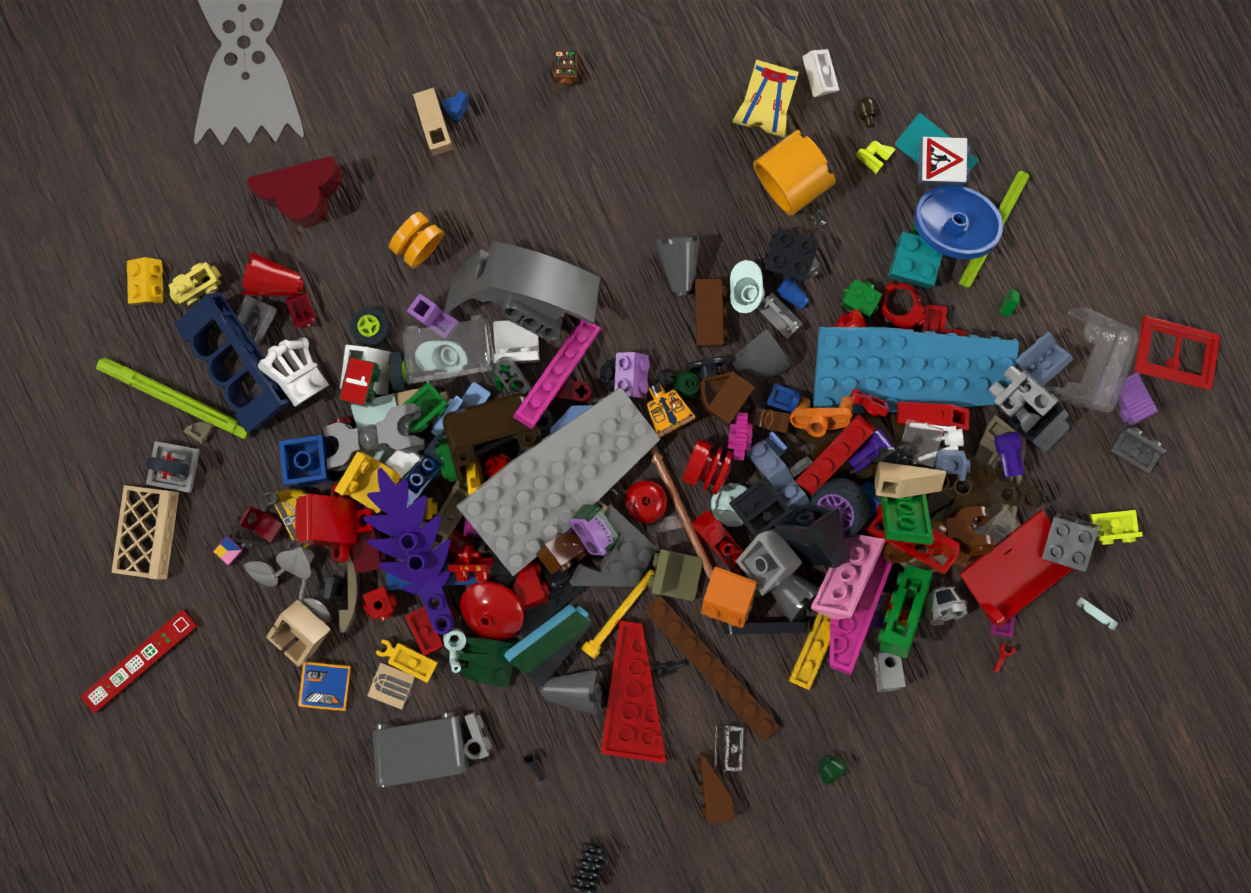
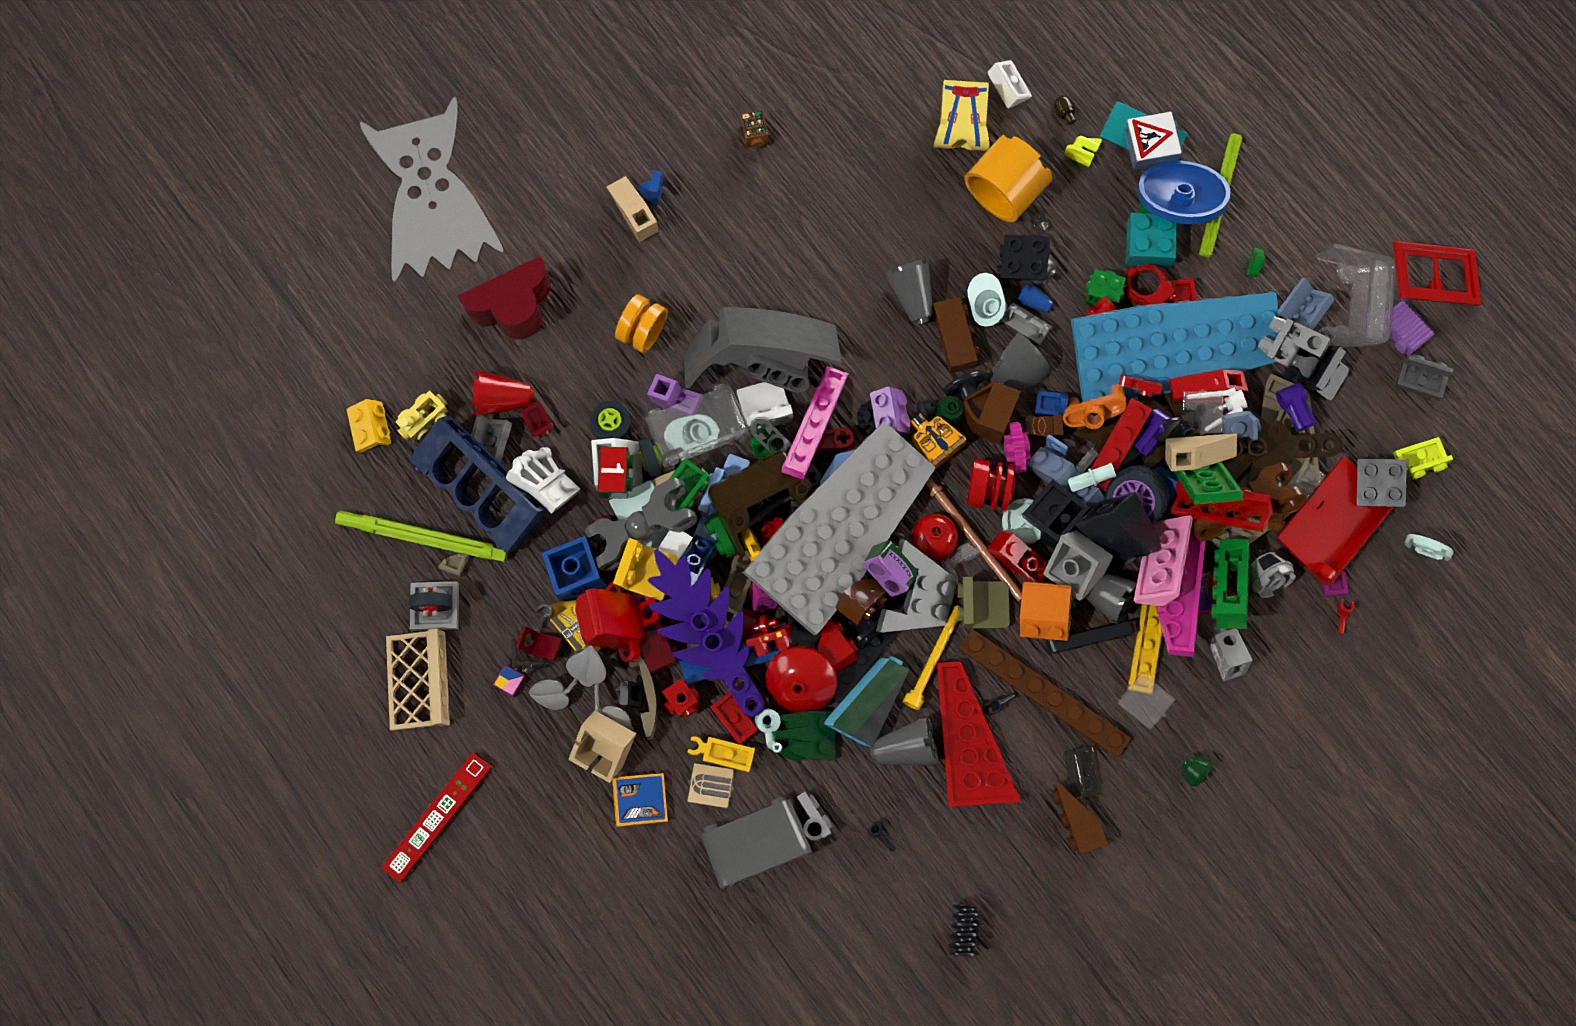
camera: 10 degrees left, 10 degrees down
none -> light aqua axle [1068,463,1117,492]
none -> clear piece [1117,673,1176,730]

